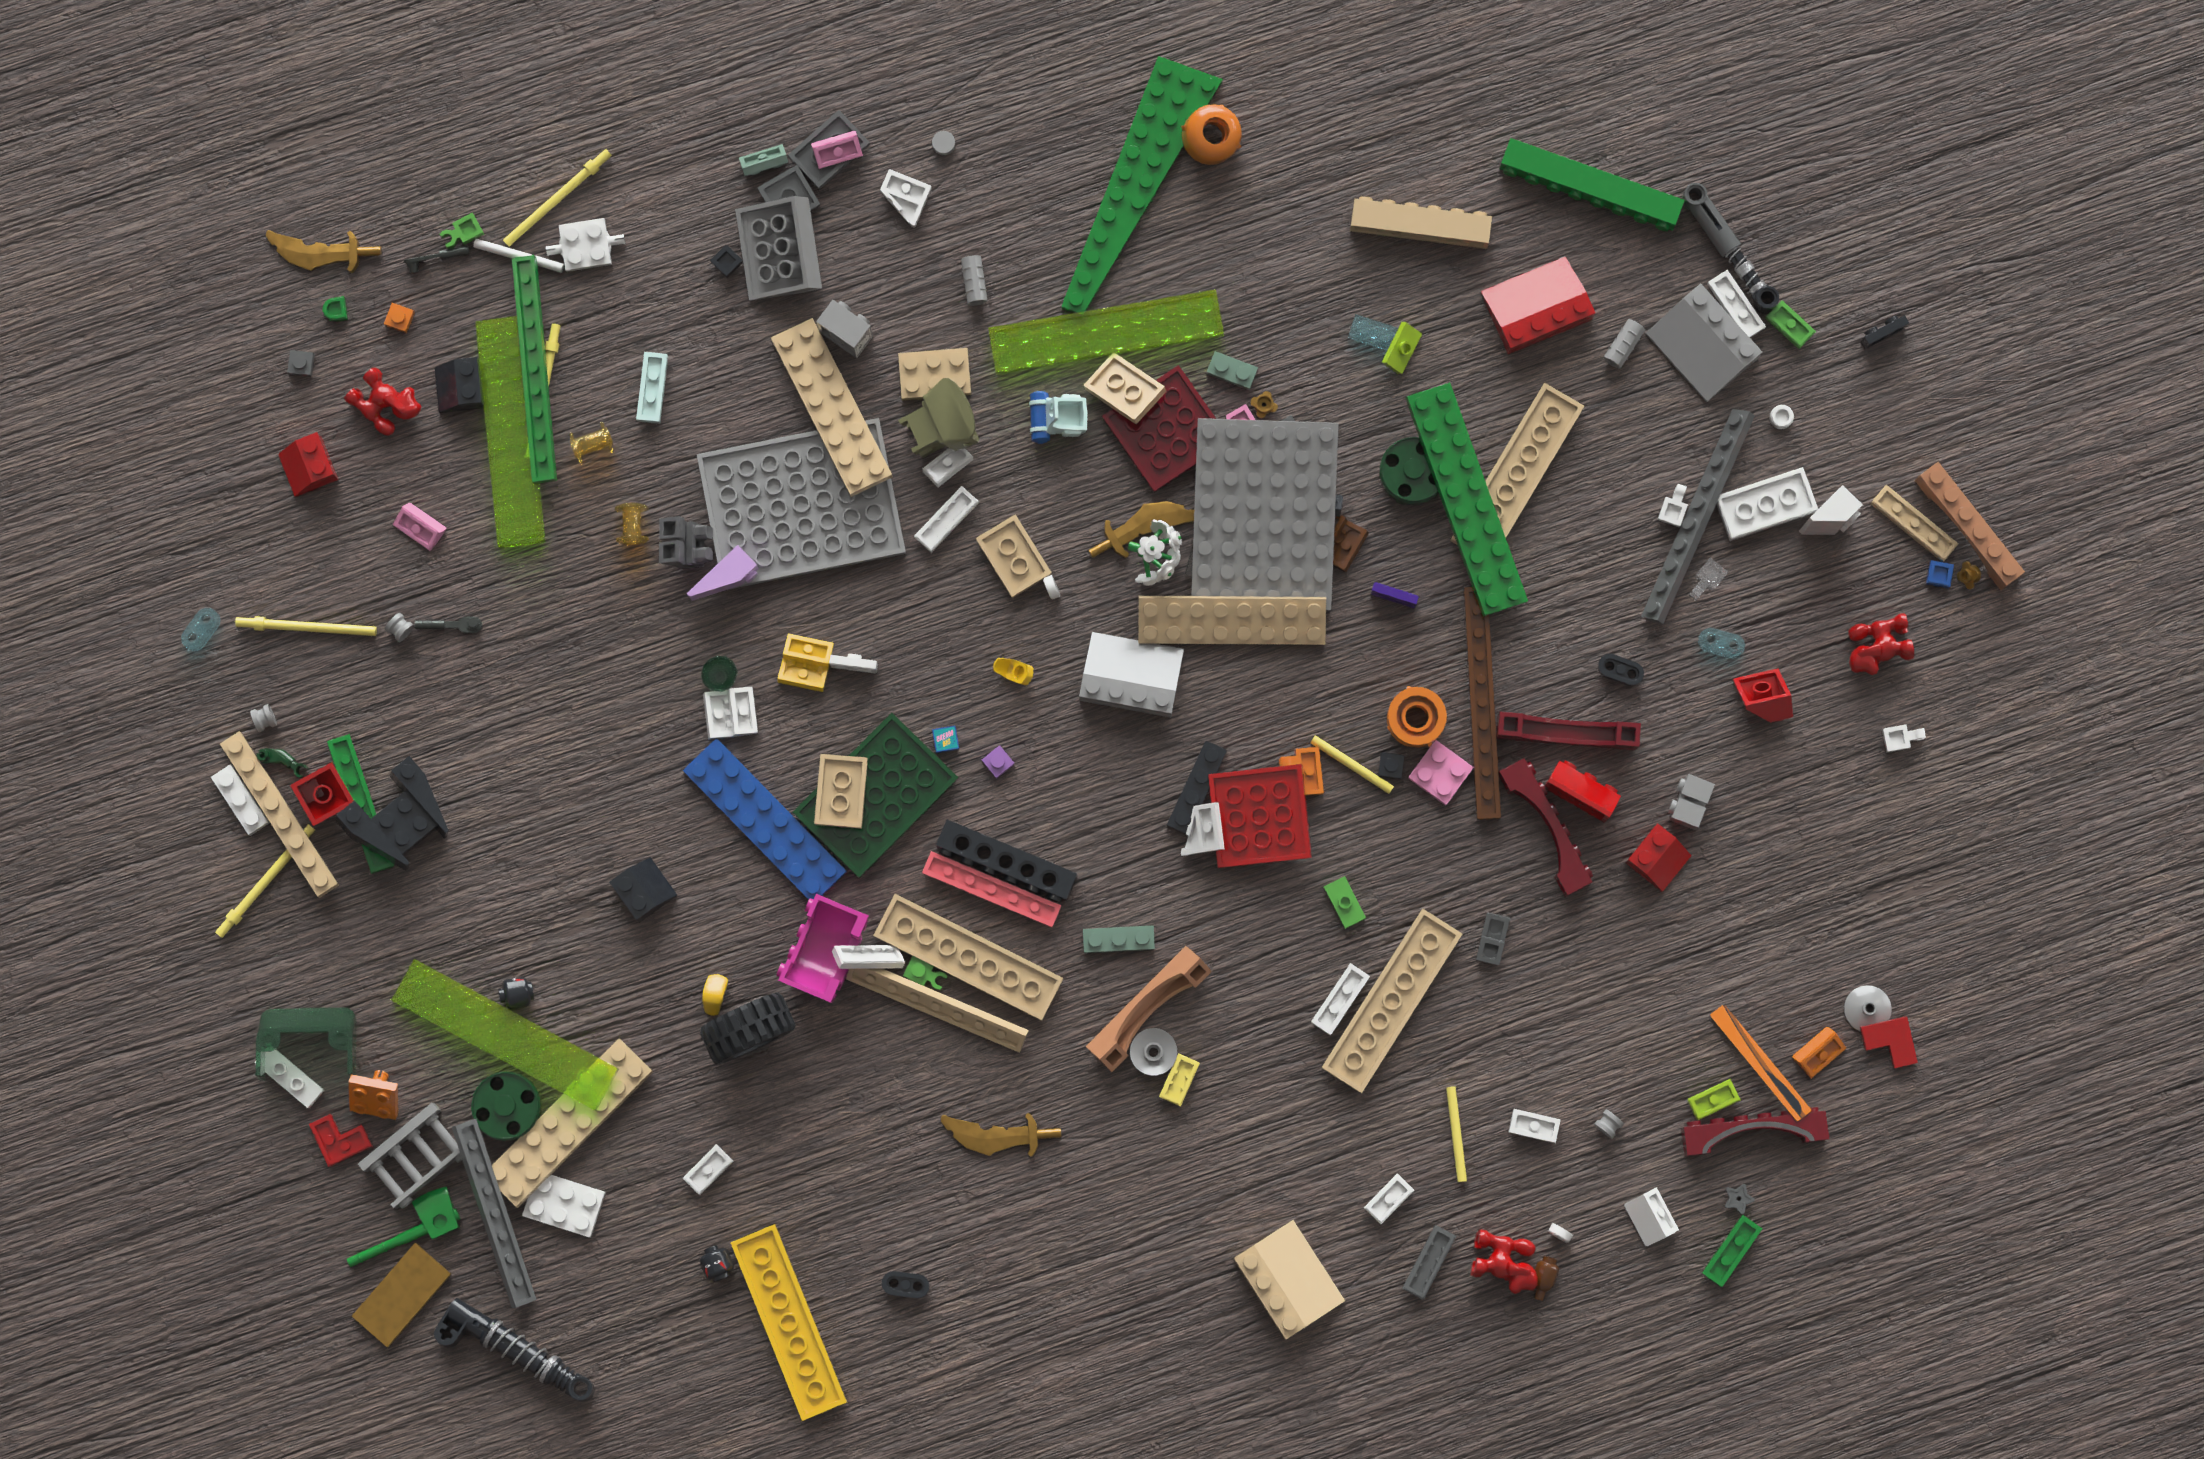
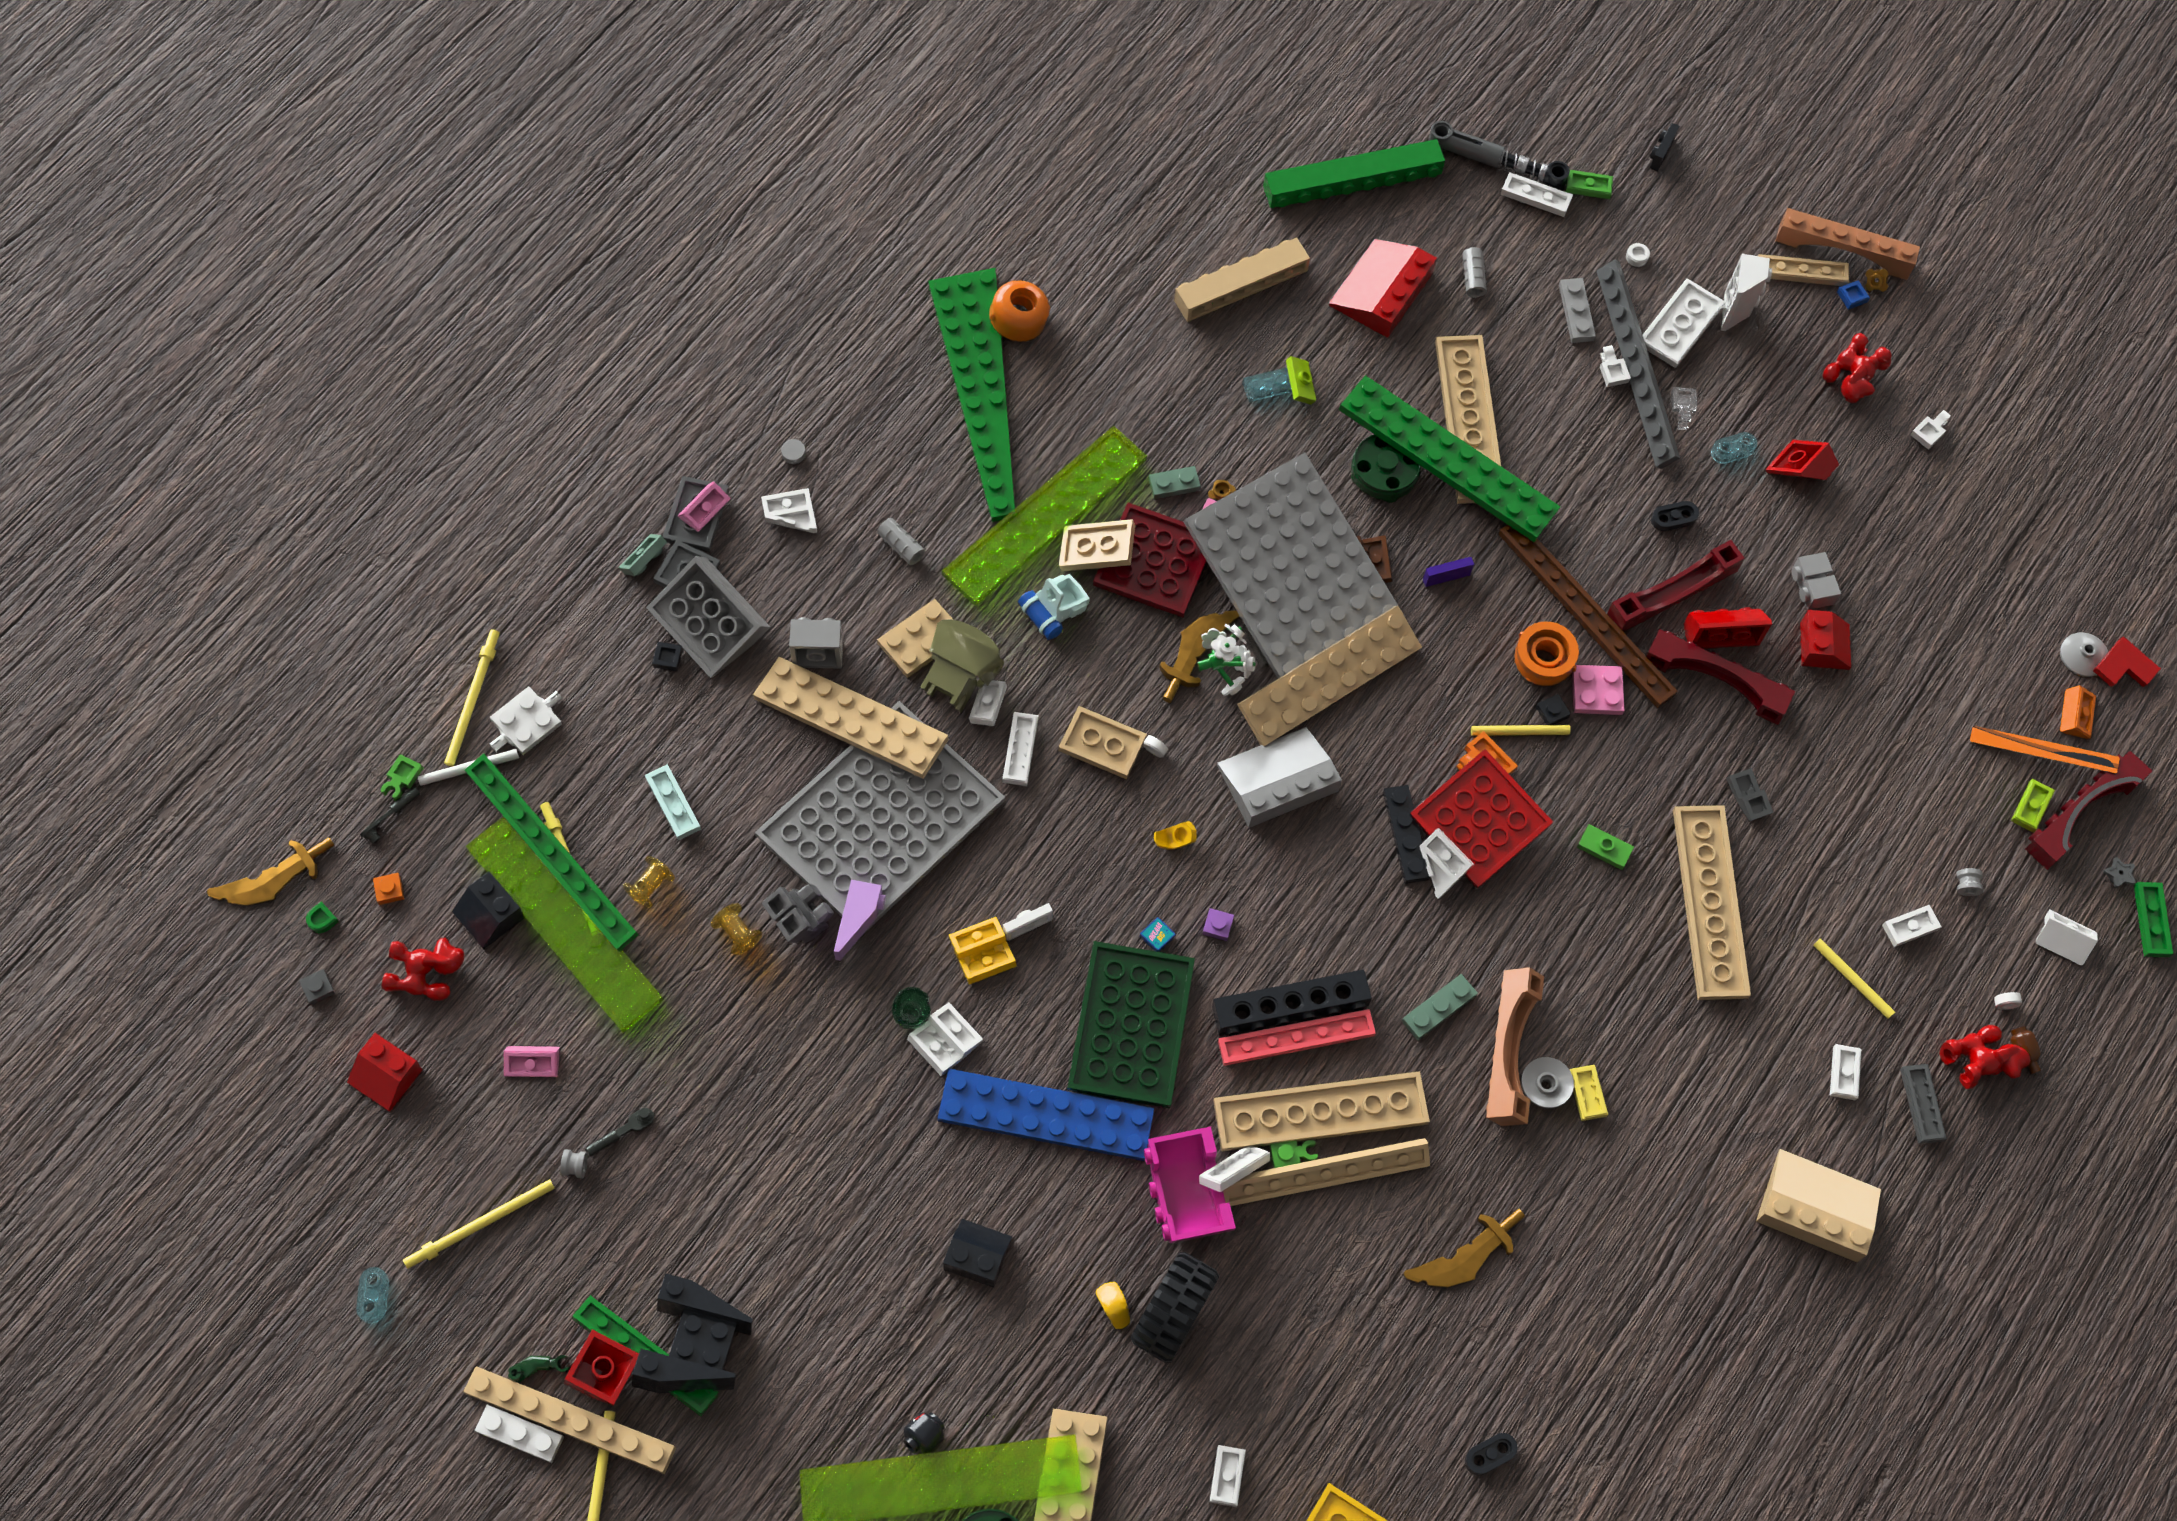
camera: 40 degrees left, 15 degrees down
light grey wheel [250,704,277,733] -> none
tan plate [814,754,868,829] -> none
white plate [1311,963,1370,1035] -> none
light grey slope [1646,283,1762,402] -> none
none -> light grey plate [1559,278,1596,343]

